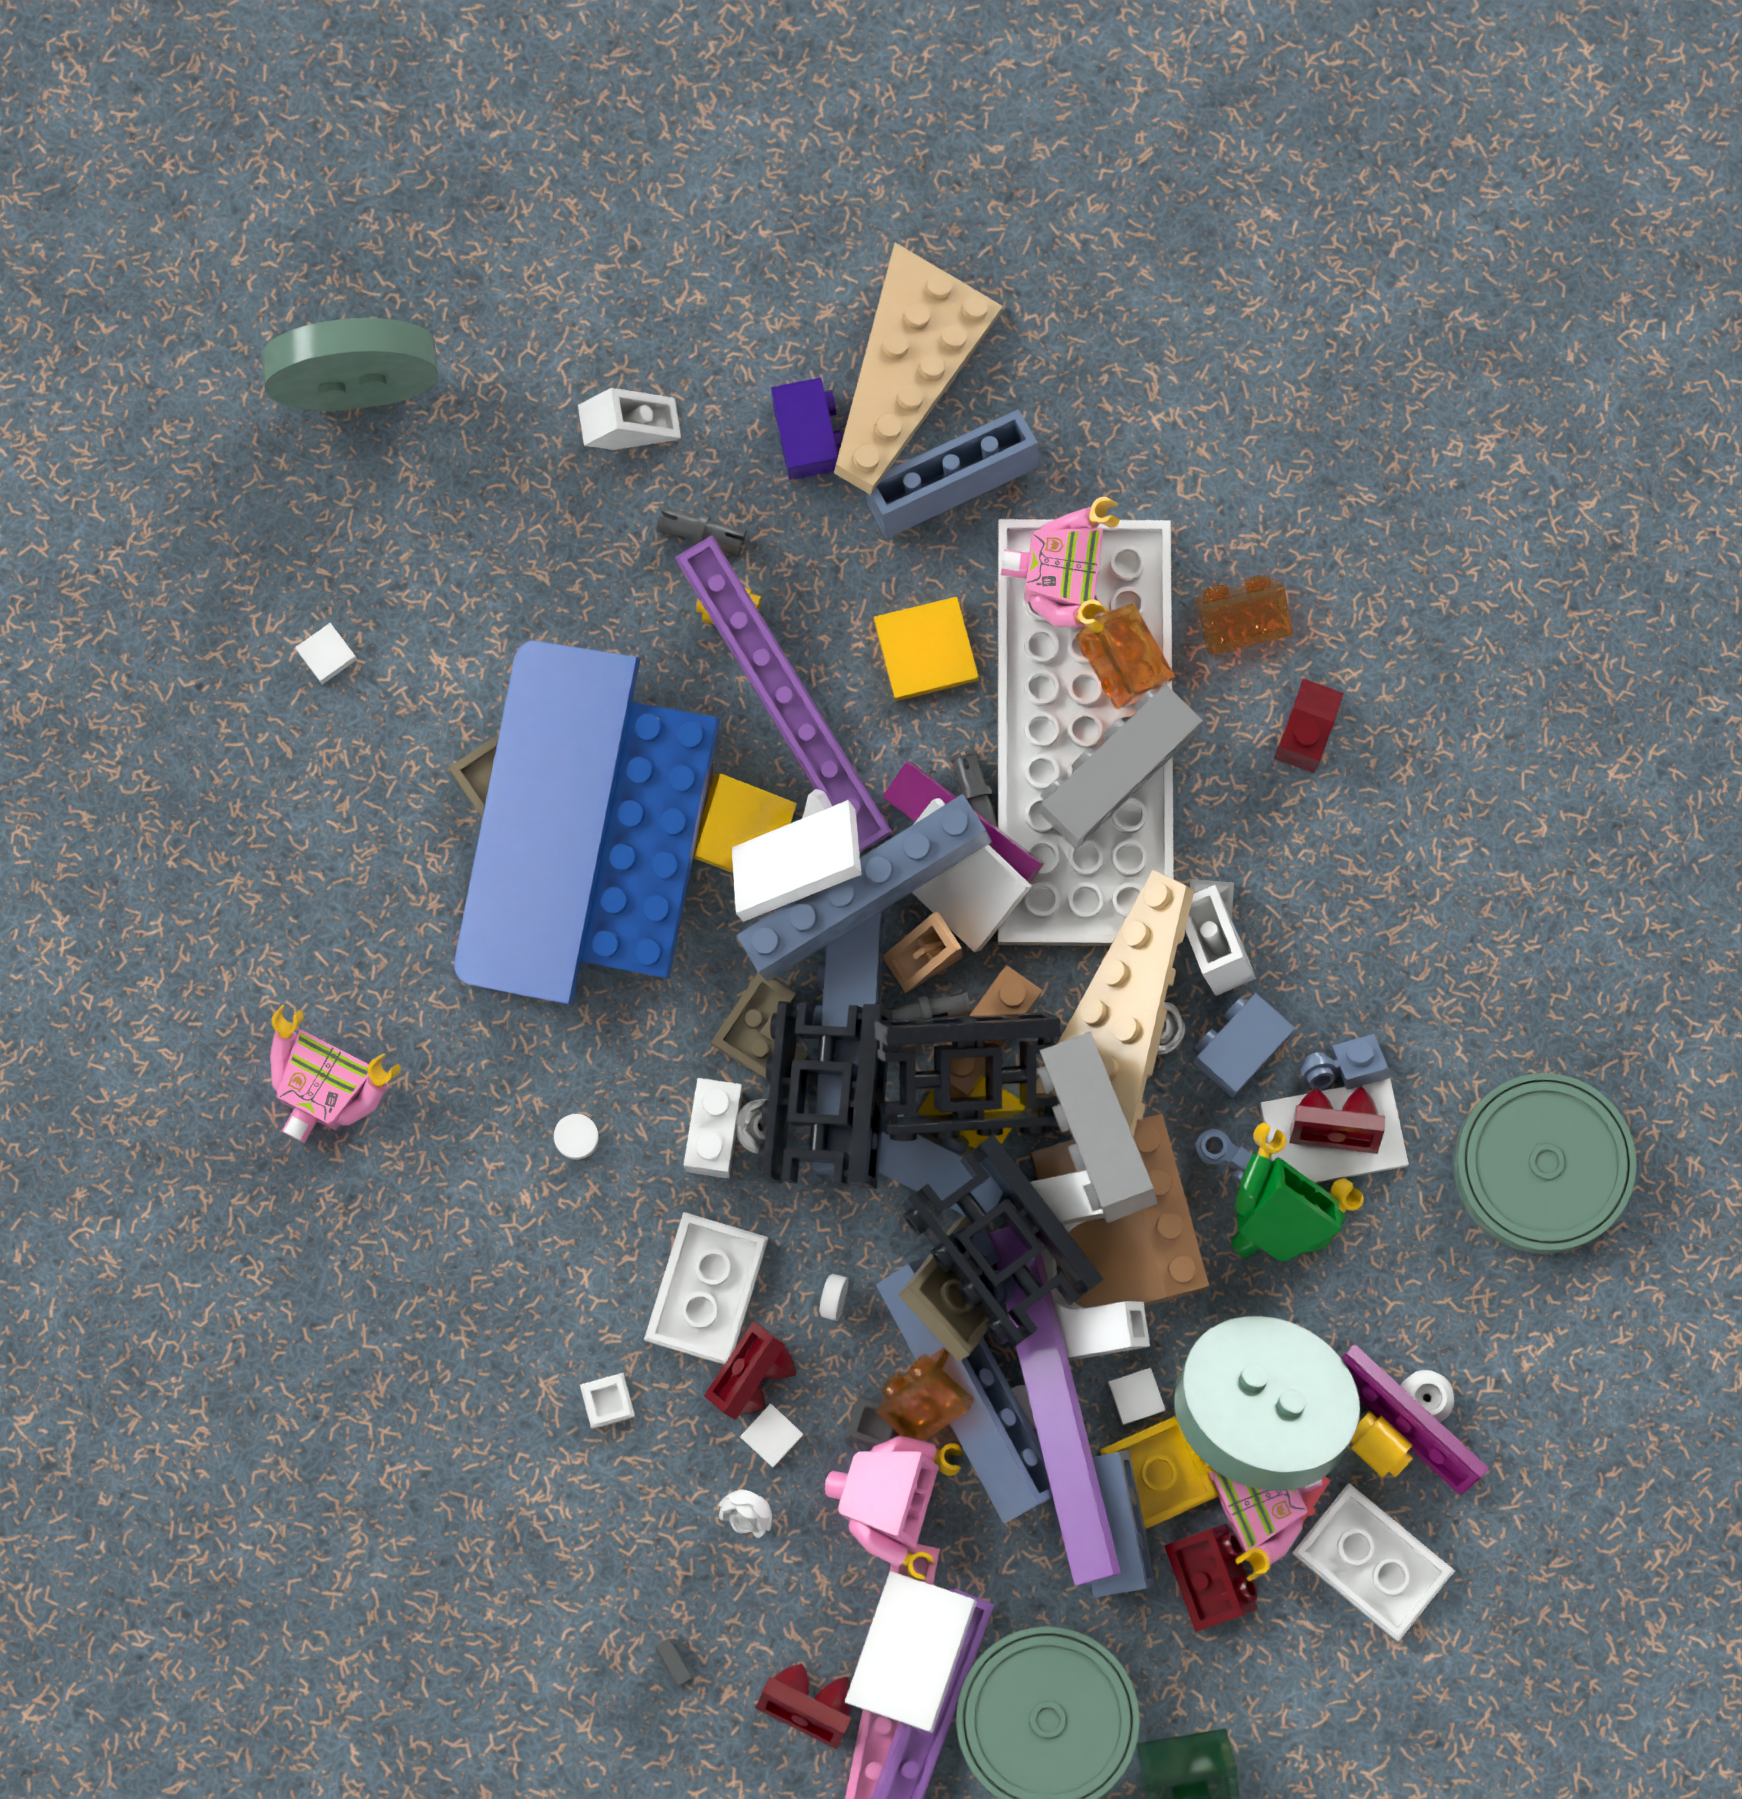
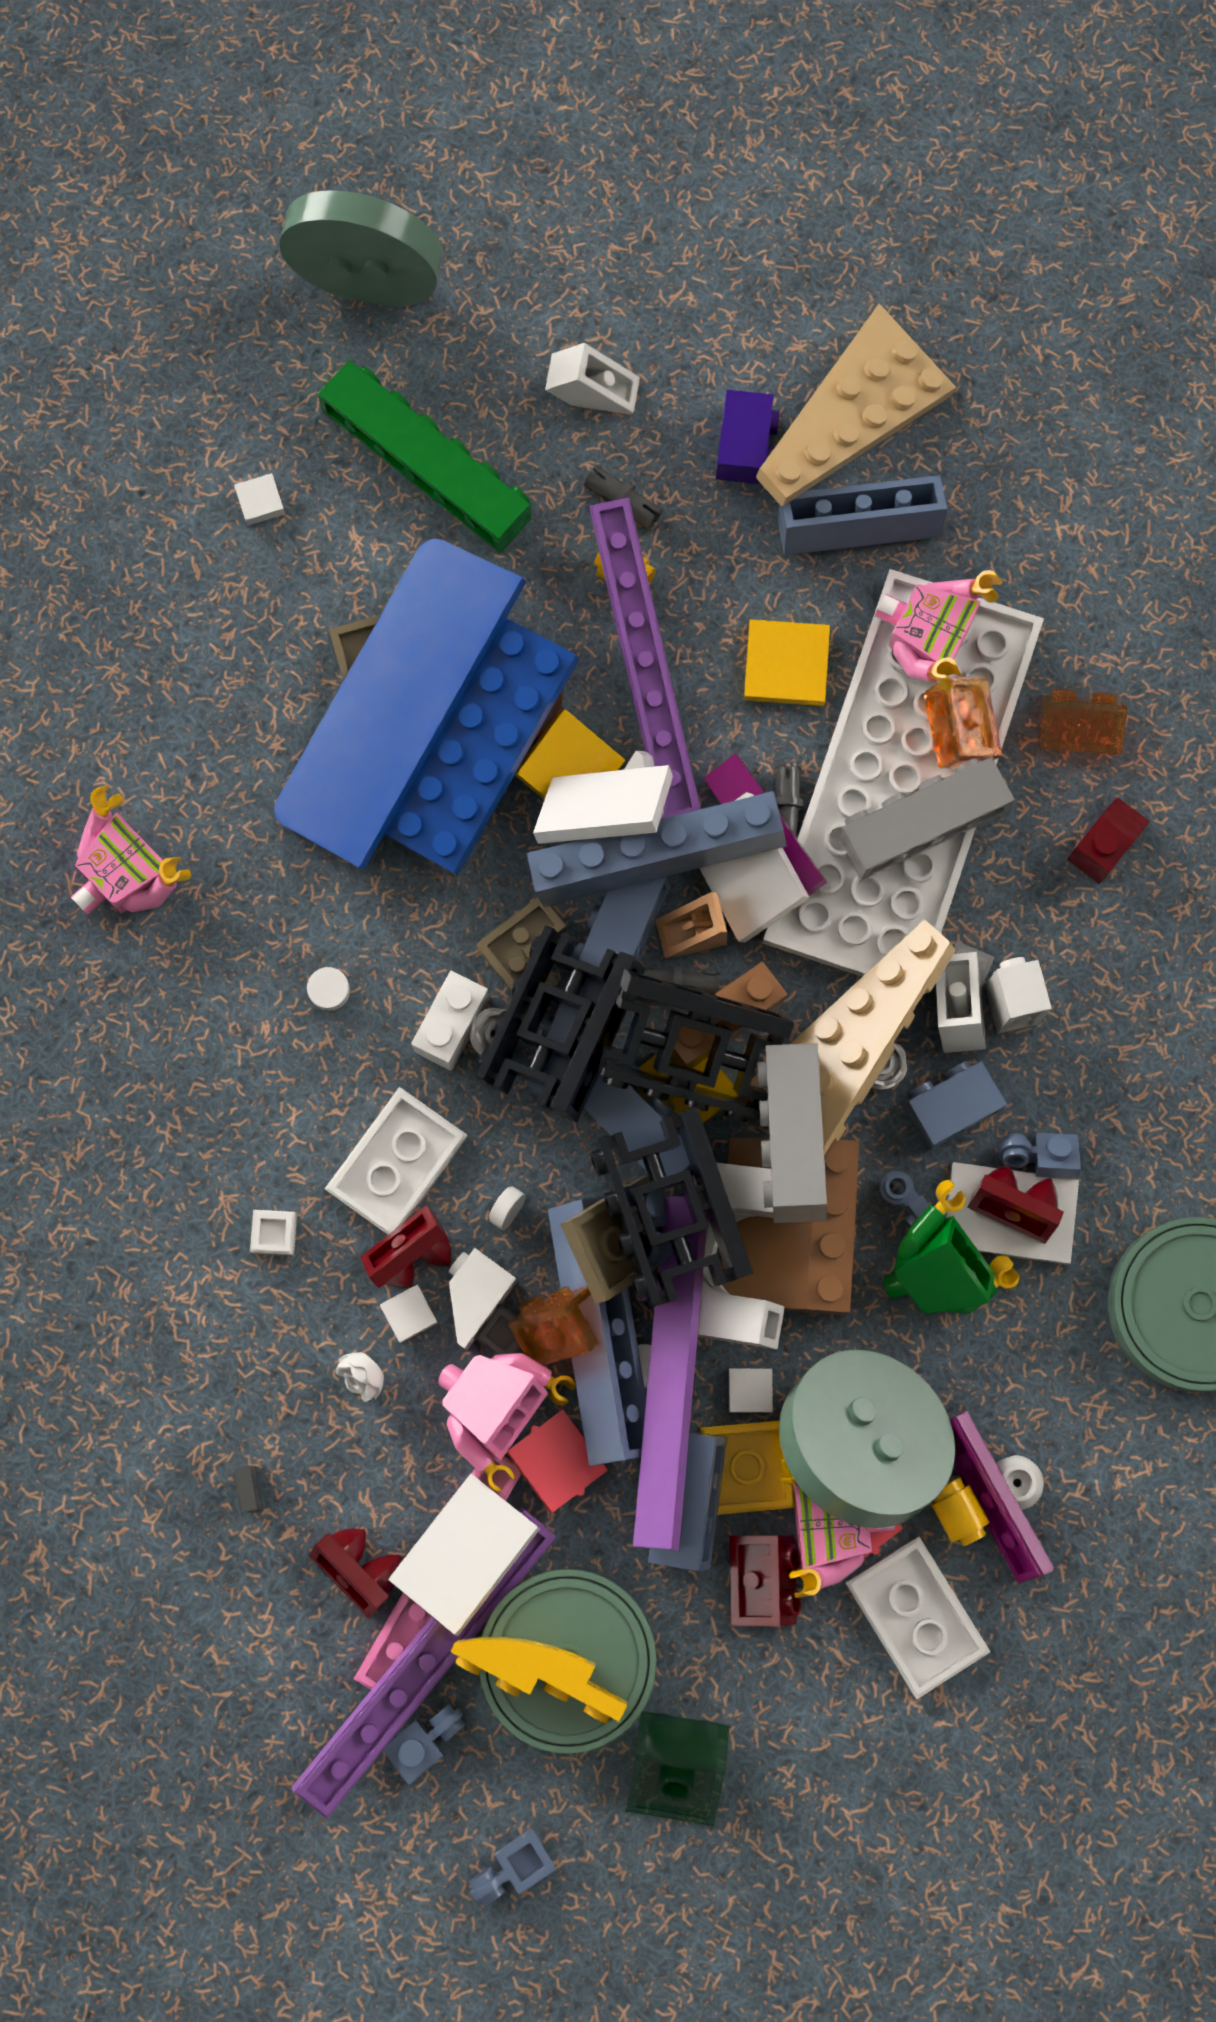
camera: 20 degrees right, 0 degrees up
none -> green brick [317,360,531,554]
none -> white slope [449,1248,518,1350]
none -> yellow slope [450,1637,627,1724]
none -> coral piece [507,1409,608,1514]
none -> white brick [984,957,1052,1034]

